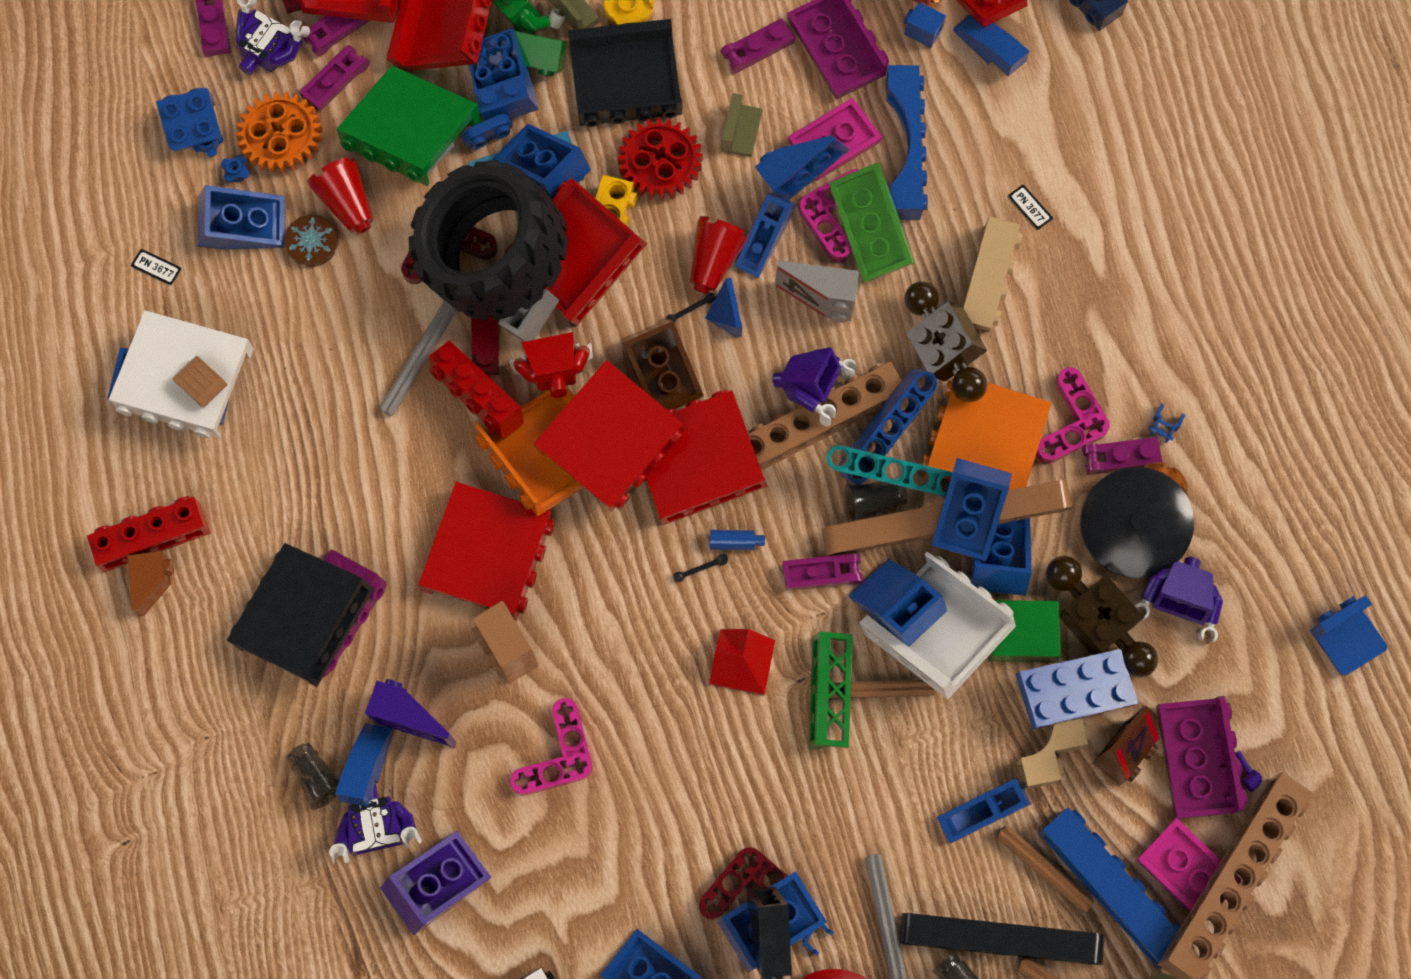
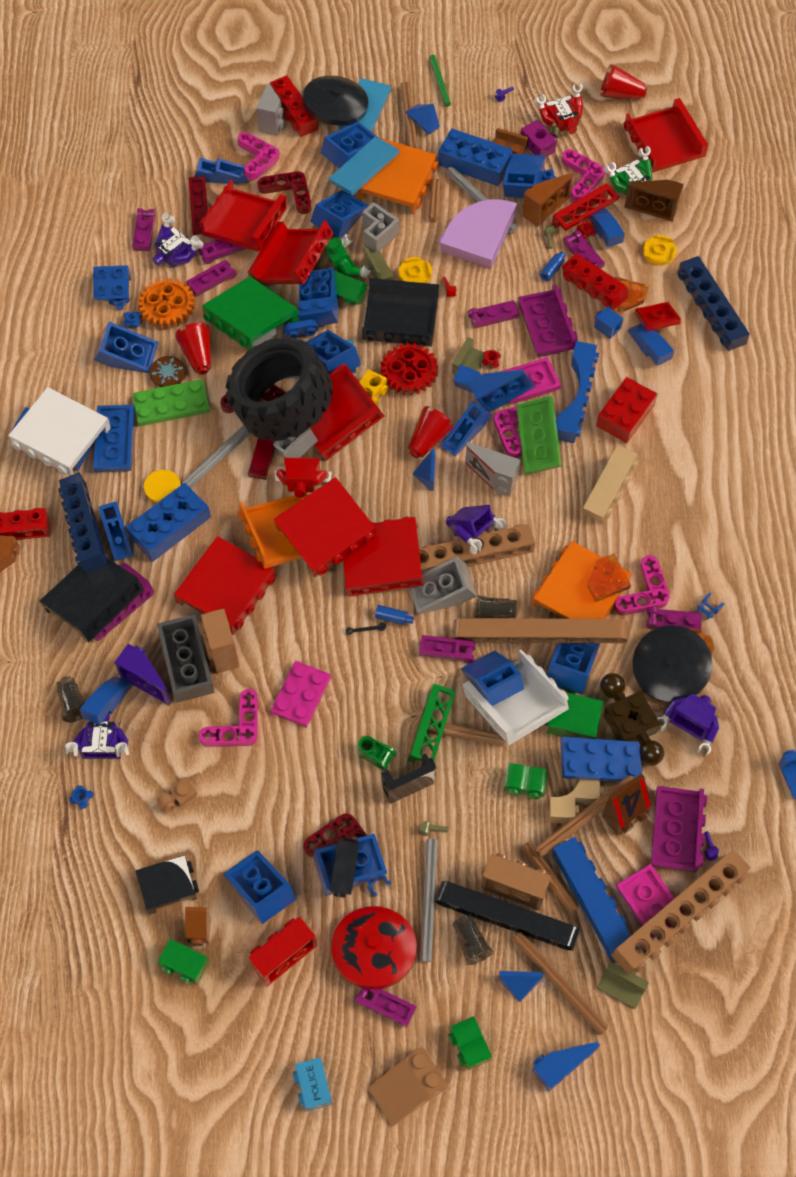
camera: 15 degrees right, 10 degrees down
sticker [131,249,182,285] -> none
medium nougat piece [172,355,228,408] -> none
dark purple slope [380,831,491,935] -> none
red brick [428,340,524,440] -> none
reddish brown slope [620,319,704,410] -> none
black hinge [666,293,716,323] -> none
red slope [709,629,775,696] -> none
teal beam [825,445,952,496] -> none
blue beam [839,369,937,484] -> none
dark brown brick [904,281,988,402] -> none
blue slope [932,458,1012,561] -> none
blue slope [937,778,1031,844] -> none
sticker [1008,185,1053,230] -> none
none -> dark blue brick [58,472,108,573]
none -> blue plate [69,785,94,809]
none -> blue plate [93,405,135,472]
none -> blue slope [98,501,133,561]
none -> blue brick [126,483,211,562]
none -> bright green plate [132,379,210,427]
none -> yellow tile [144,469,181,504]
none -> dark grey brick [157,614,215,703]
none -> medium nougat plate [157,777,198,813]
none -> dark pink plate [270,660,331,728]
none -> green piece [358,736,397,771]
none -> black panel [381,753,436,804]
none -> light grey slope [410,556,477,614]
none -> olive hand [418,821,448,836]
none -> red hand [442,277,457,297]
none -> blue brick [453,365,481,393]
none -> medium nougat brick [481,853,551,910]
none -> red plate [482,350,501,368]
none -> green brick [504,763,548,800]
none -> medium nougat axle [535,775,634,857]
none -> clear orange plate [587,554,631,602]
none -> red brick [596,377,658,443]

